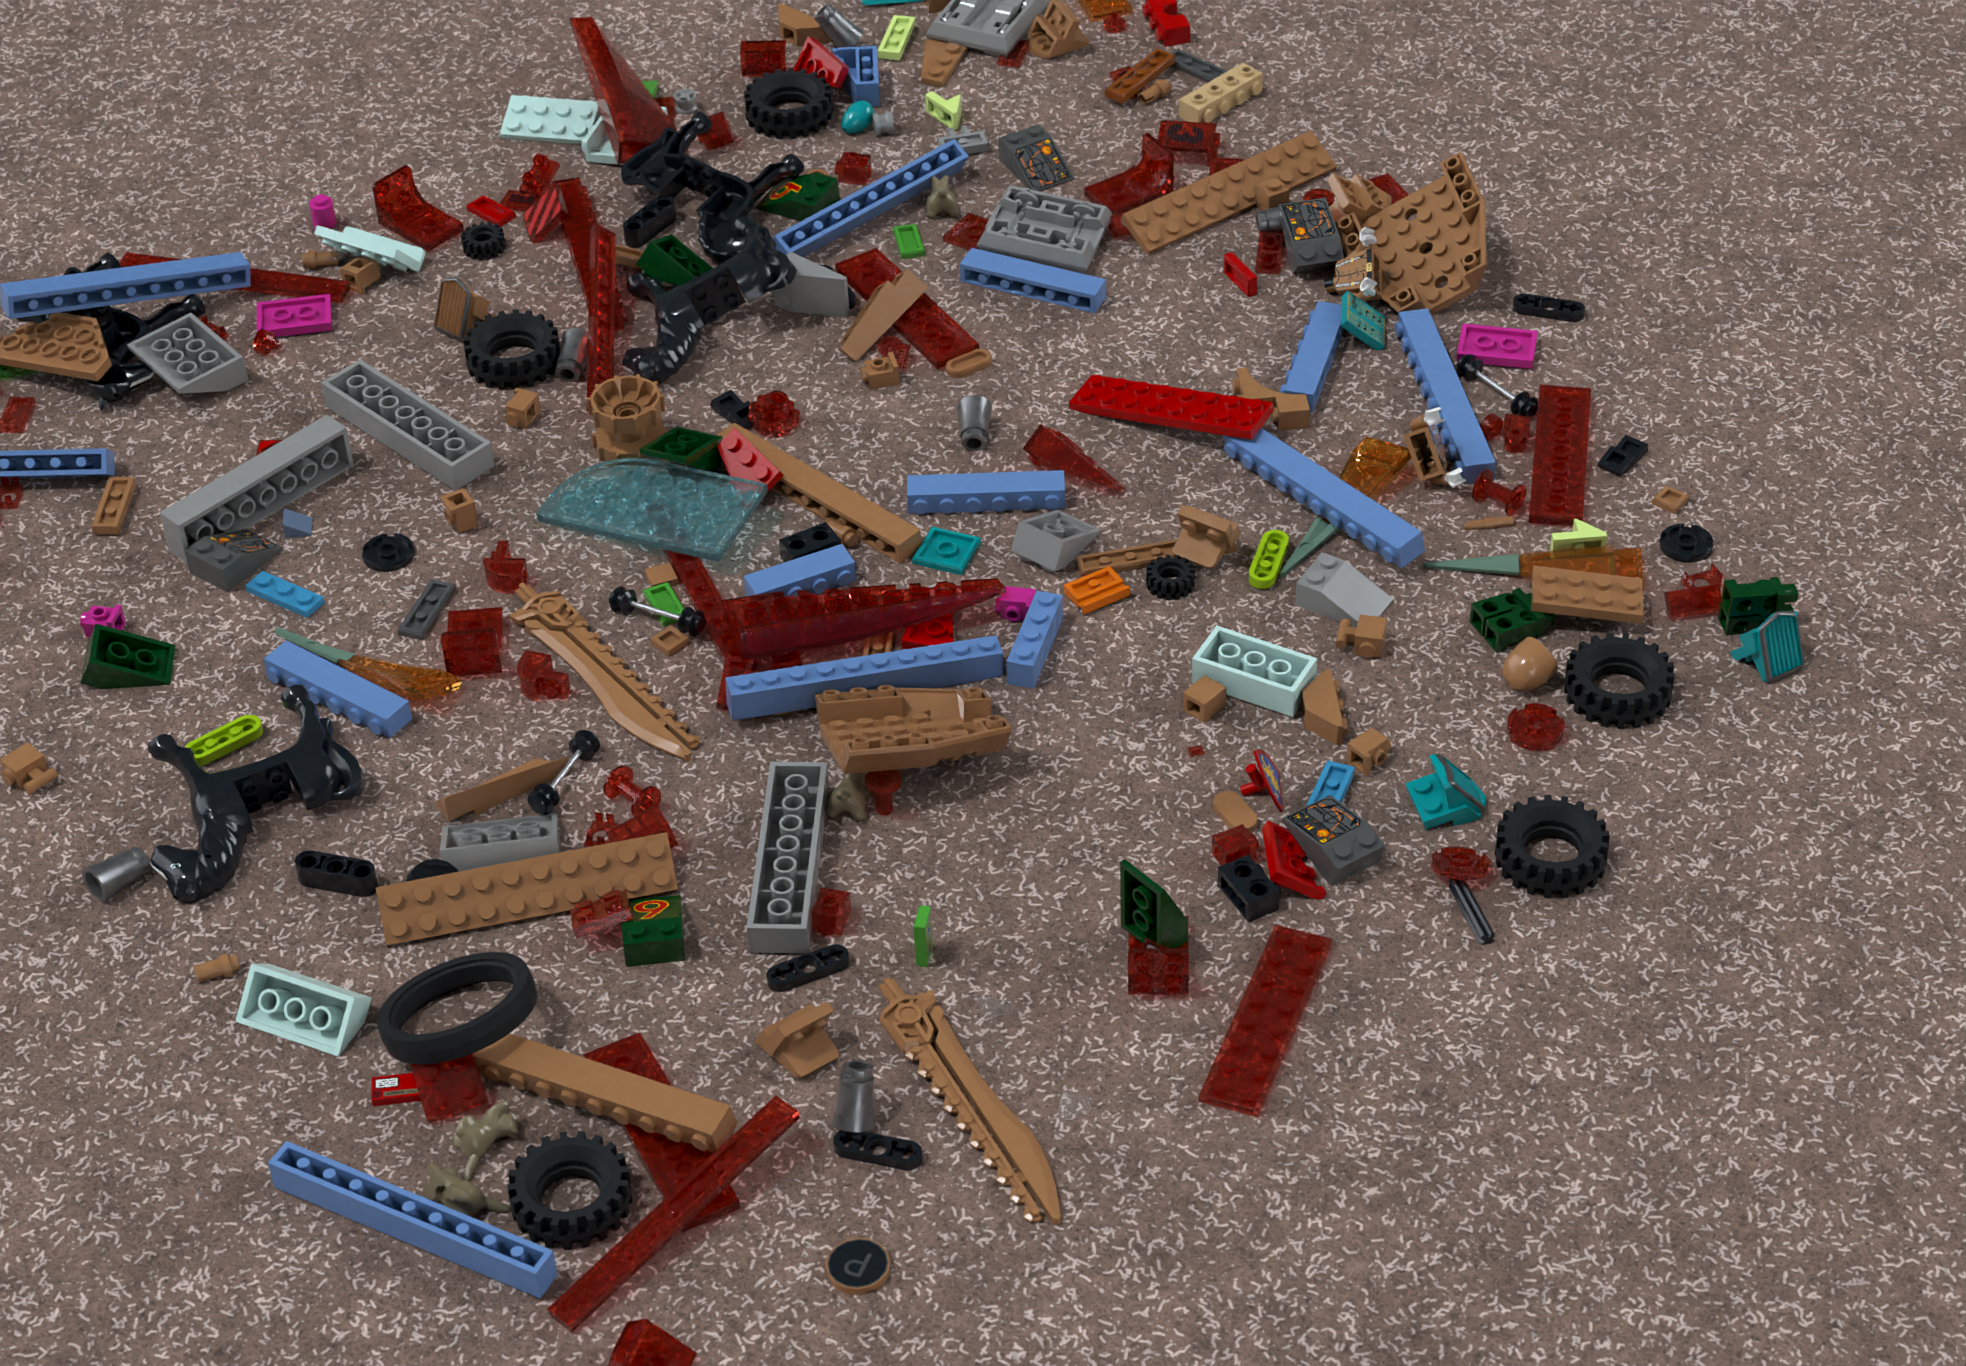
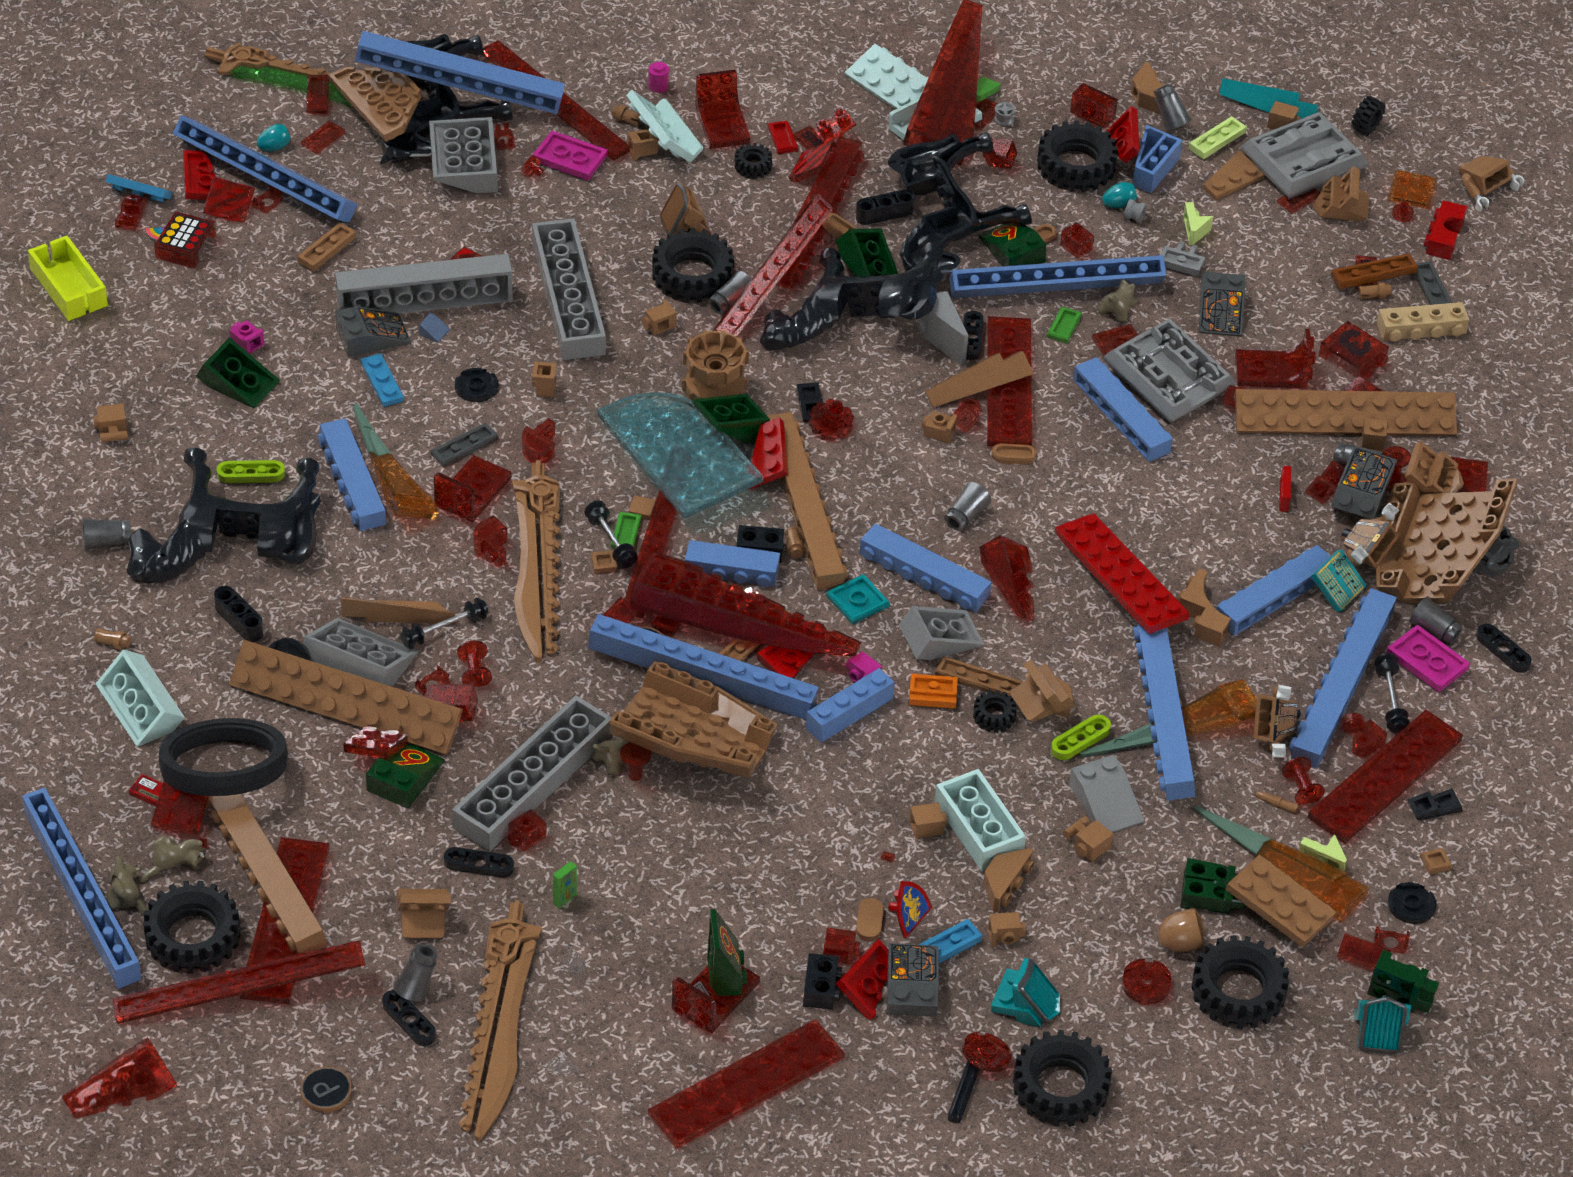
camera: 30 degrees right, 5 degrees up
none -> flat silver plant [1409,596,1463,645]

